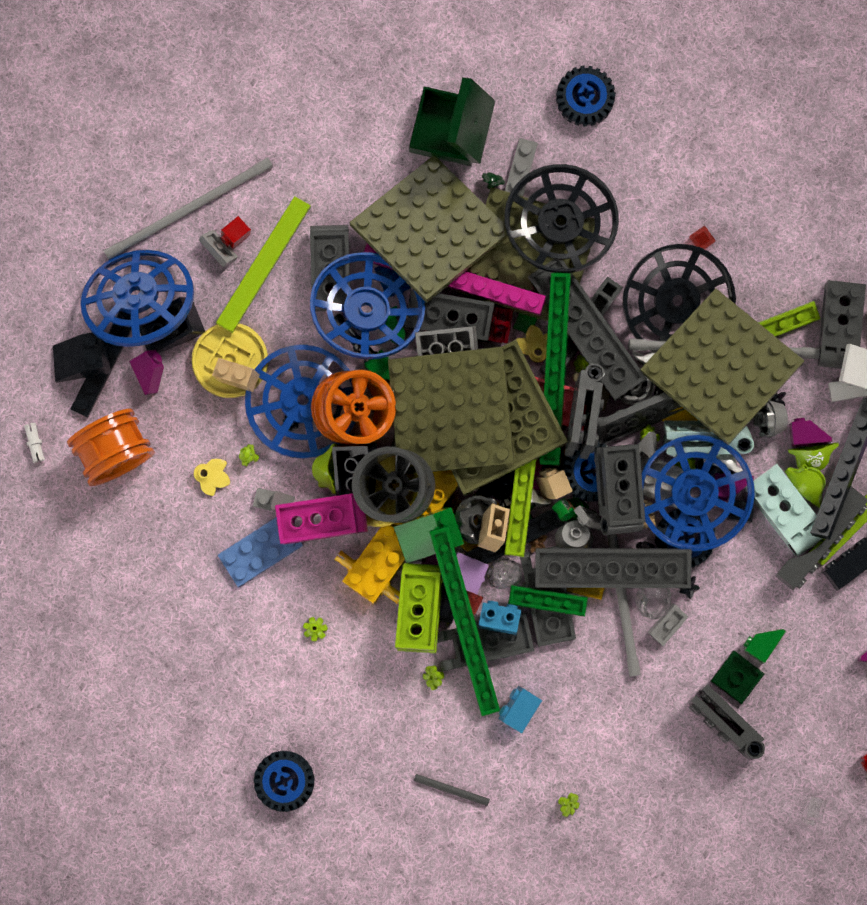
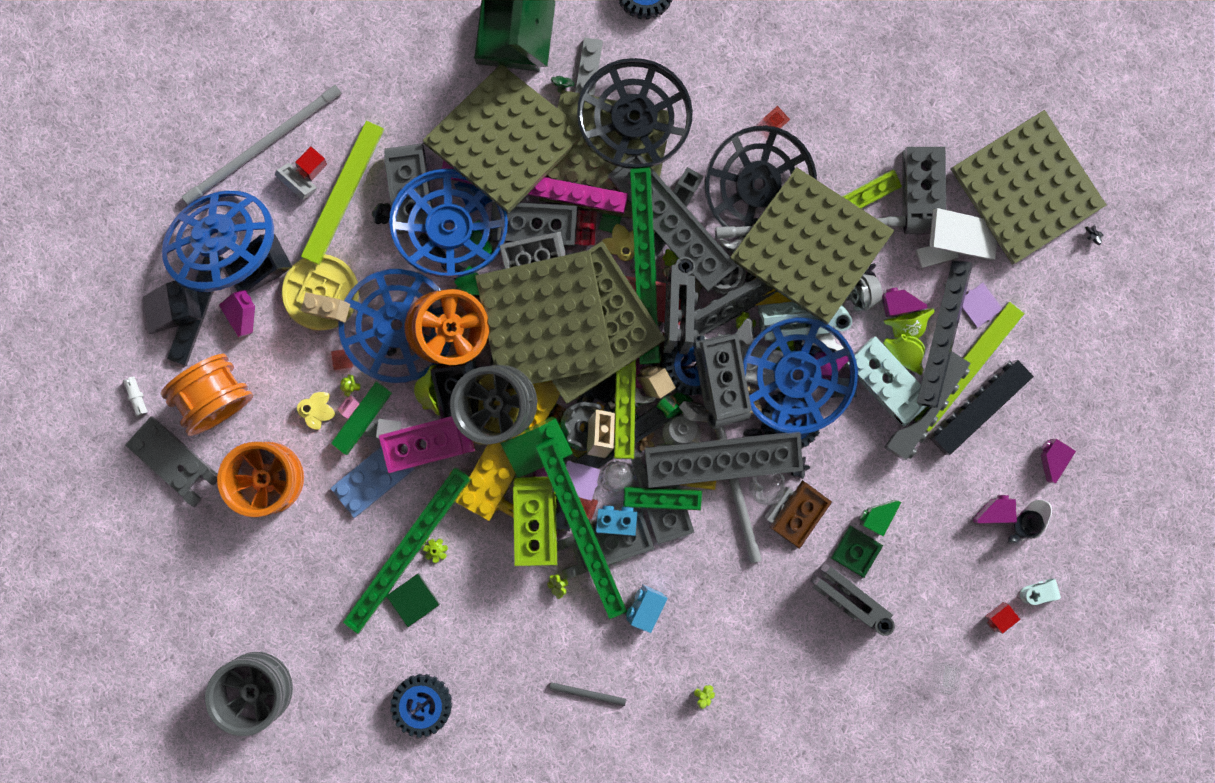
camera: 10 degrees left, 5 degrees up
none -> dark grey hinge [125,416,218,507]
none -> dark grey wheel [205,652,293,736]
none -> orange wheel [217,442,304,517]
none -> clear red tile [331,349,354,370]
none -> green tile [331,381,392,455]
none -> bright pink tile [338,395,359,419]
none -> green plate [343,468,471,634]
none -> black plant [372,203,391,225]
none -> dark green tile [387,573,440,627]
none -> reddish brown tile [769,480,832,549]

